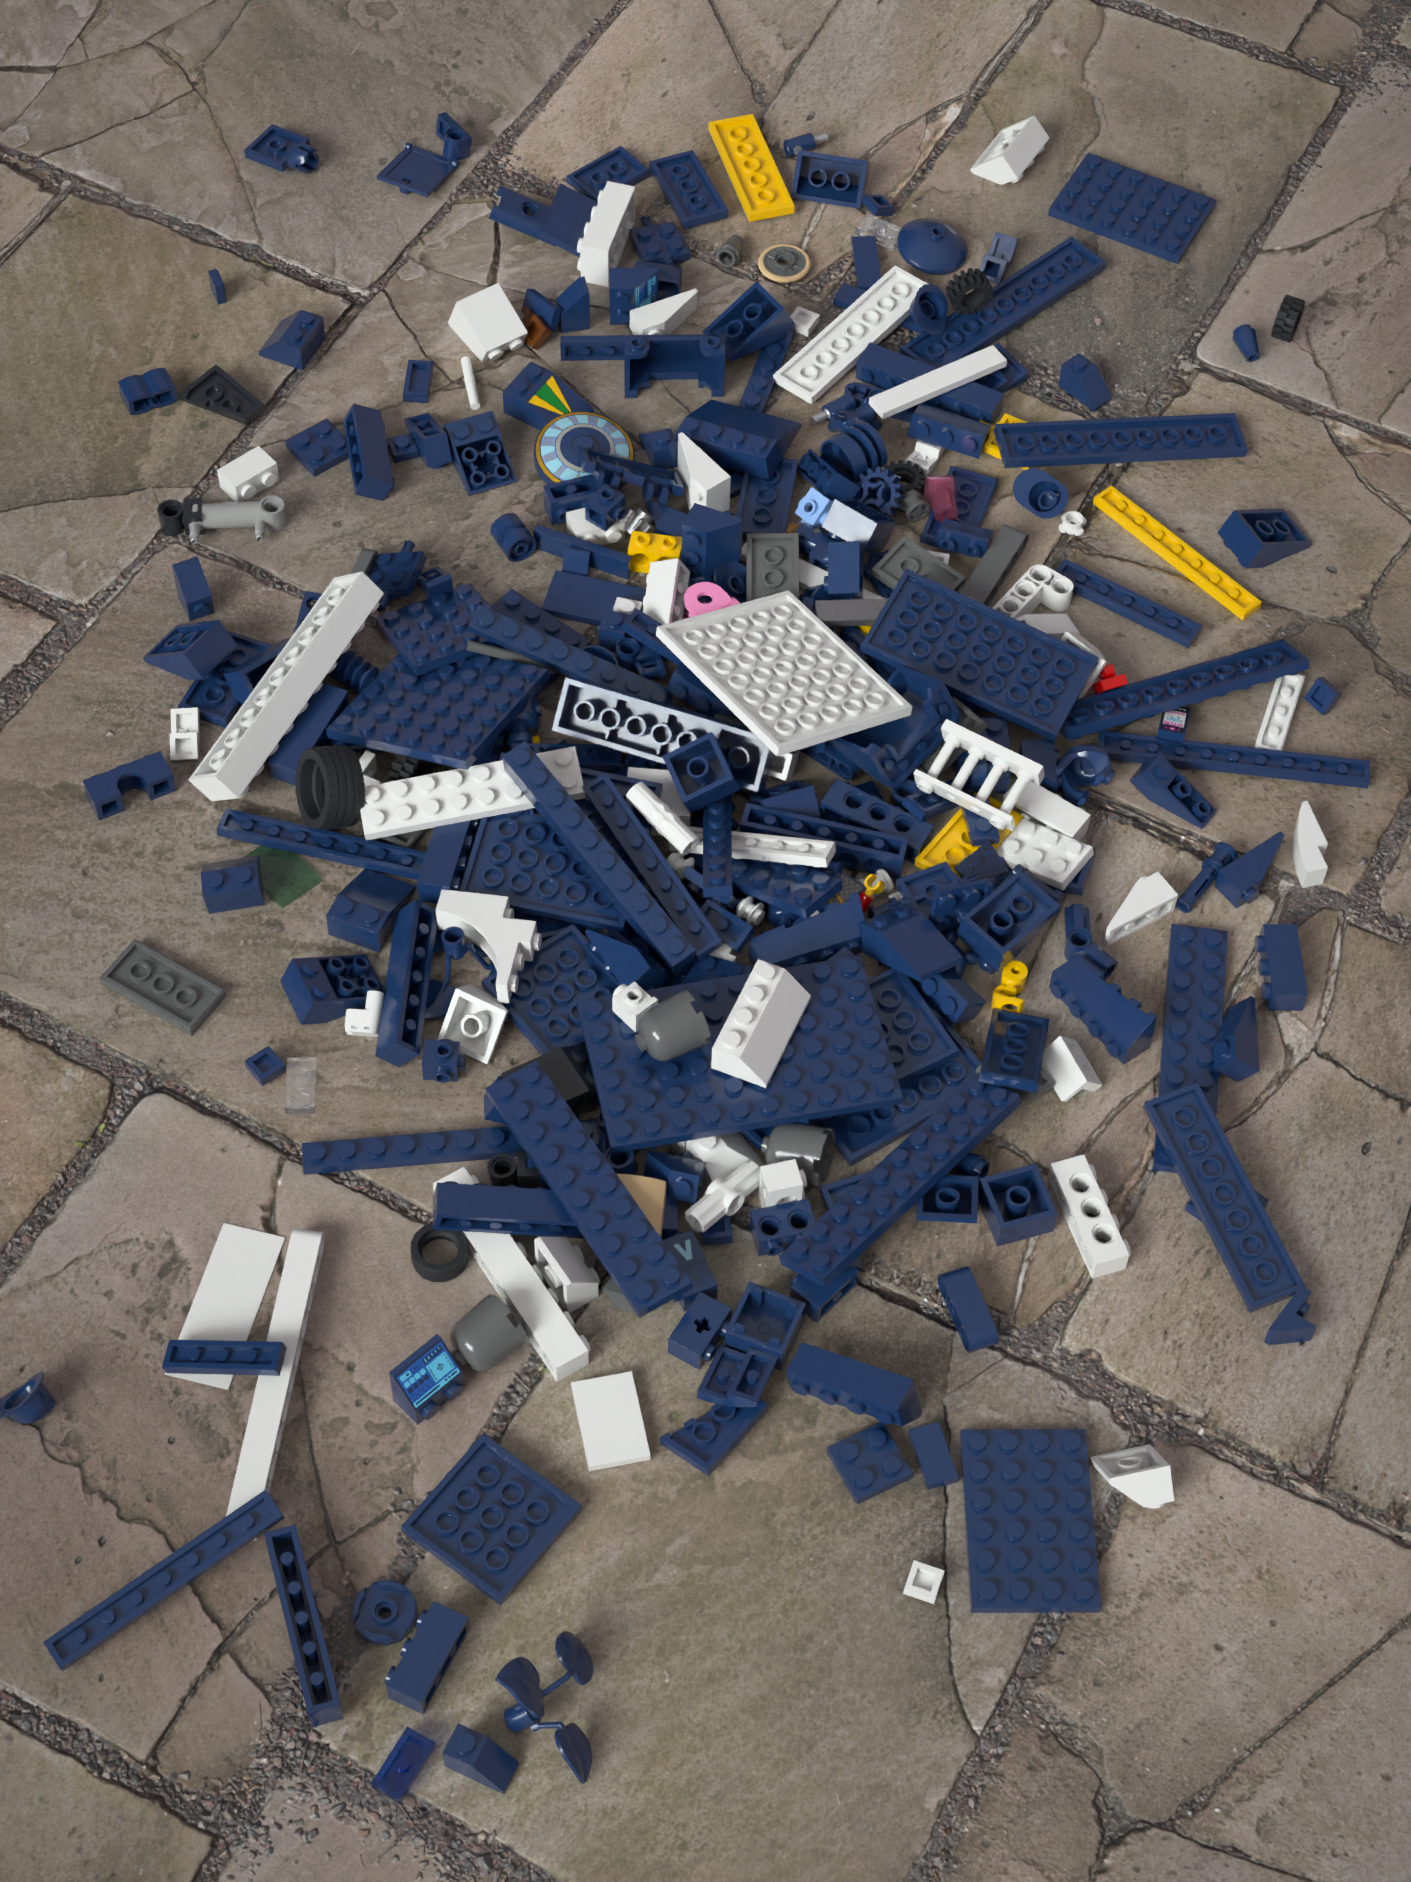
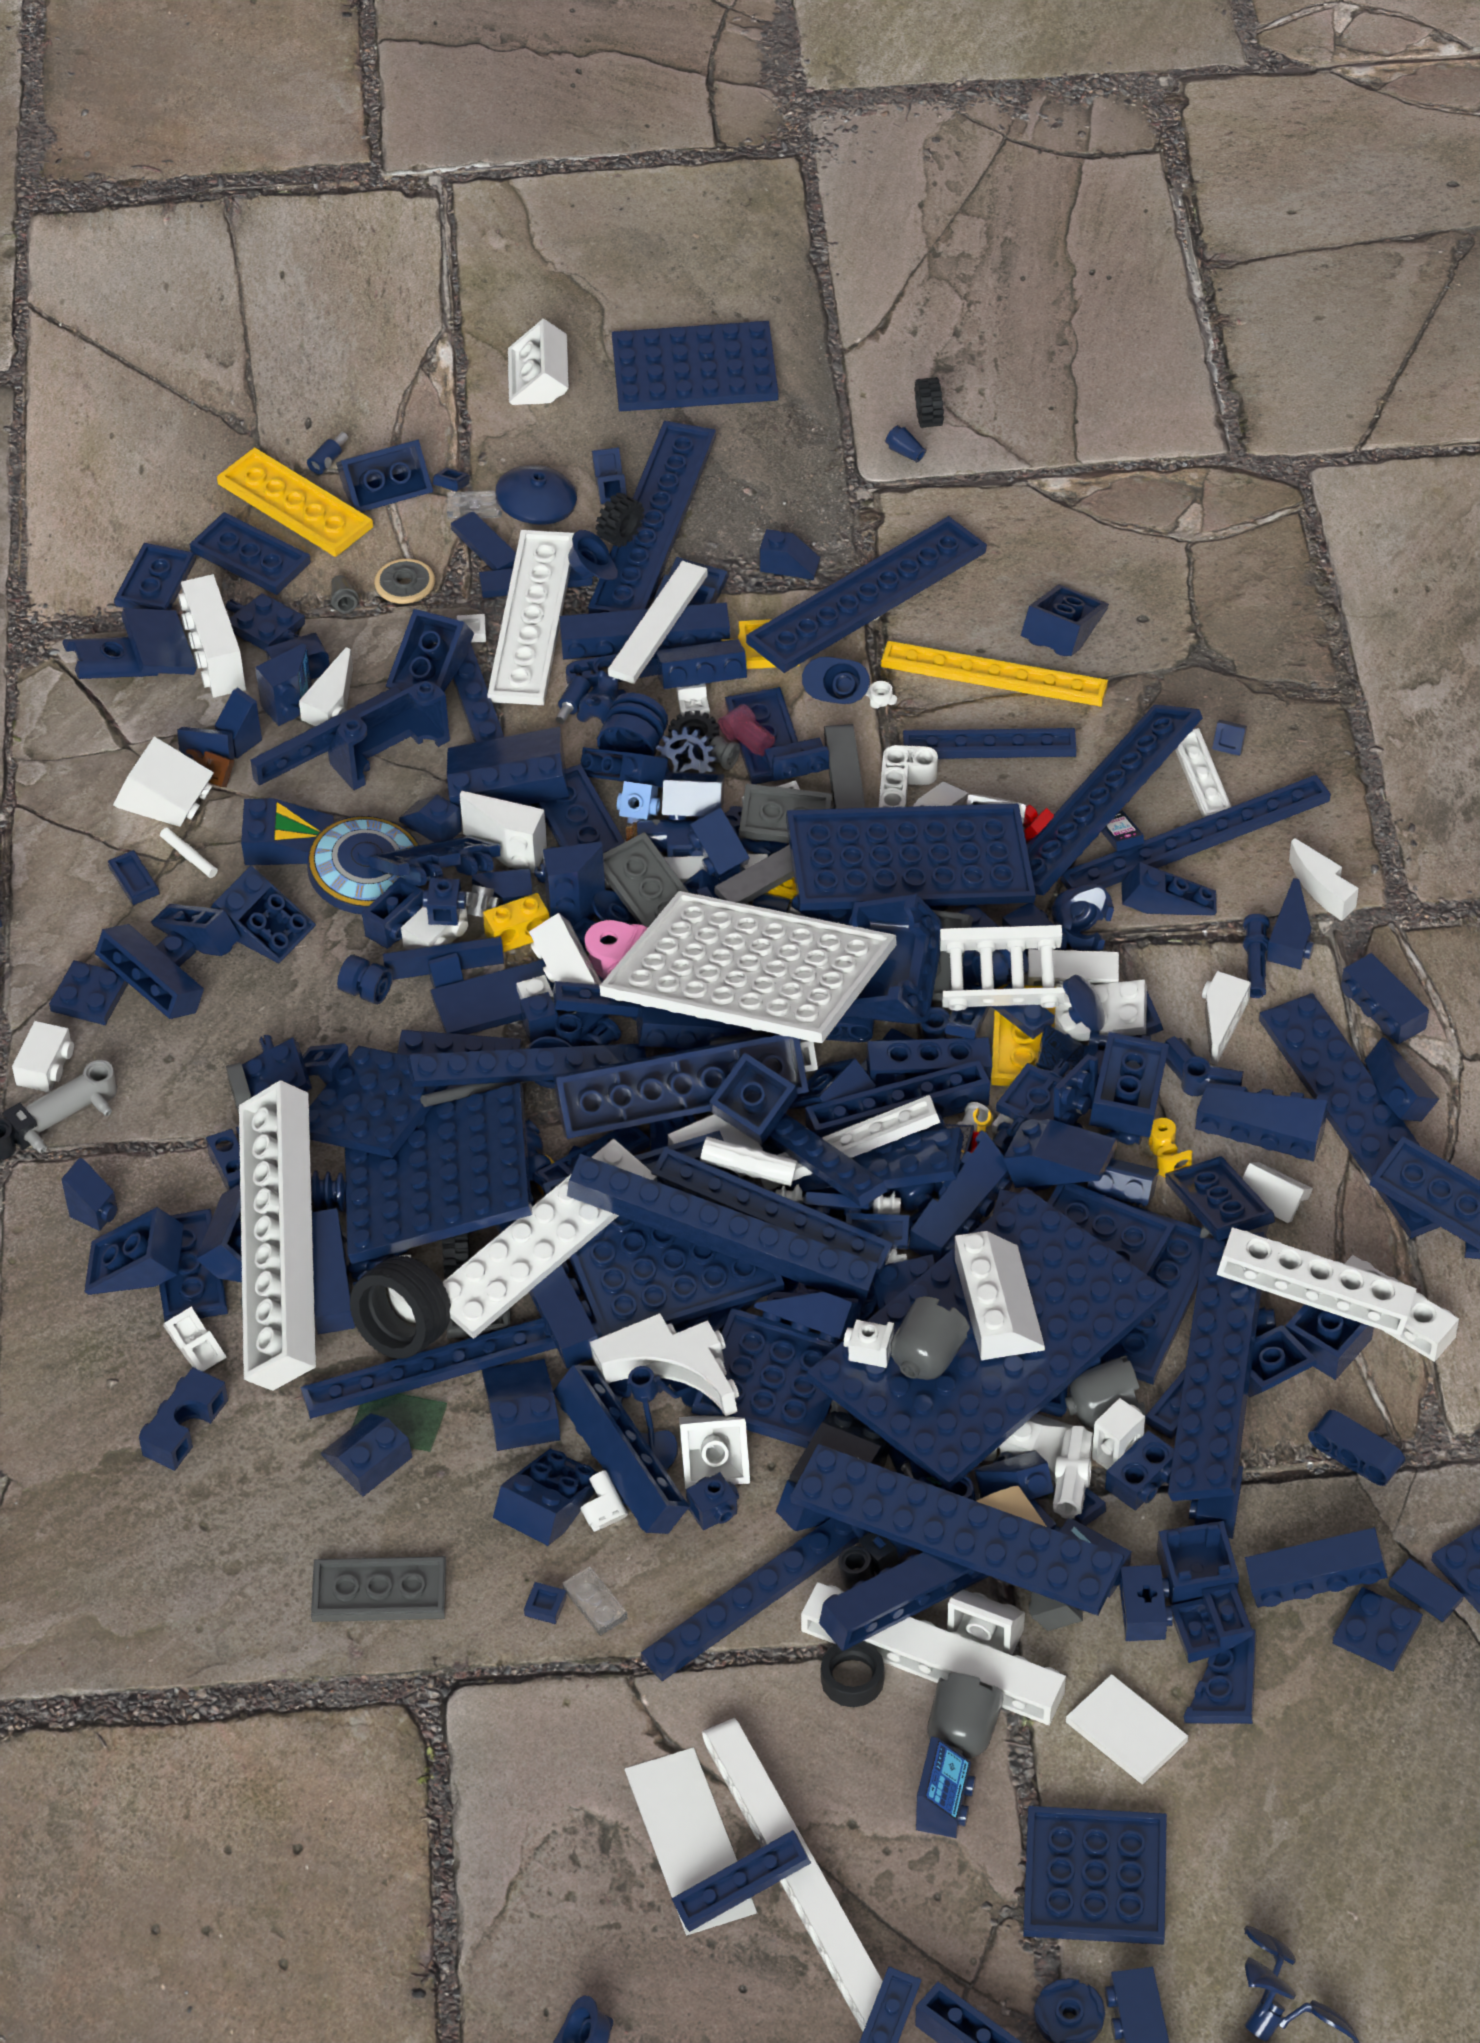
camera: 30 degrees left, 5 degrees down
none -> dark blue dish [1063,975,1105,1032]
none -> white brick [1216,1227,1417,1336]

